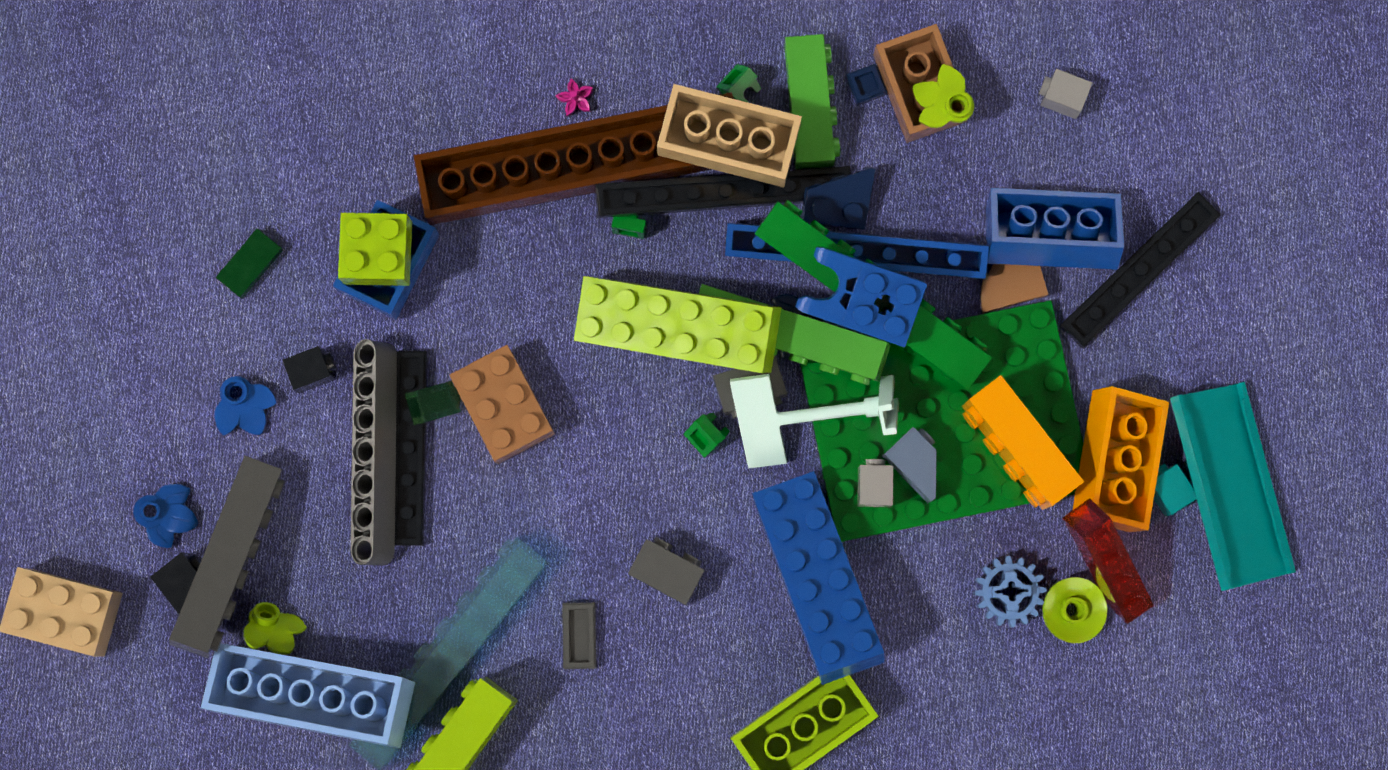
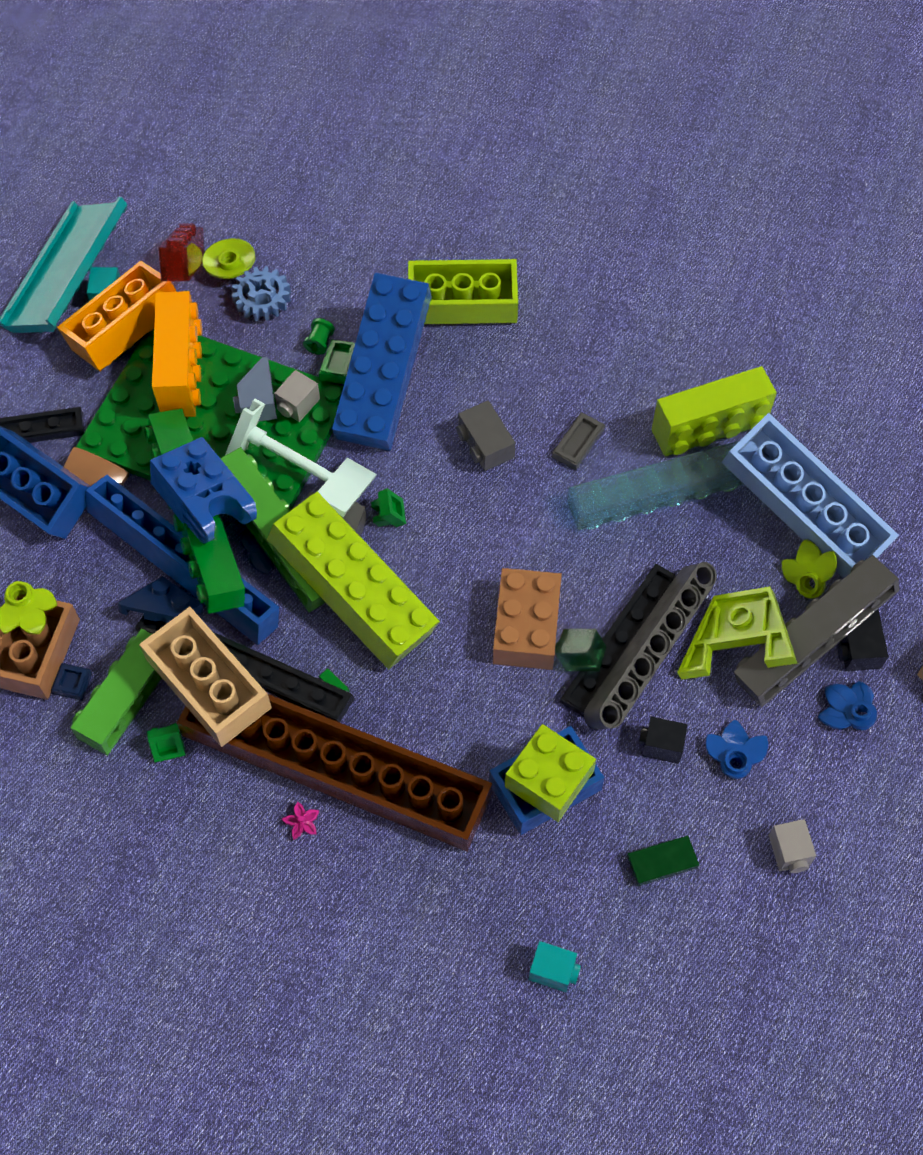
camera: 150 degrees left, 20 degrees down
none -> green bush [303,318,335,355]
none -> green tile [319,339,355,384]
none -> teal brick [529,941,581,992]
none -> lime wing [677,586,798,680]
none -> light grey brick [768,819,816,873]

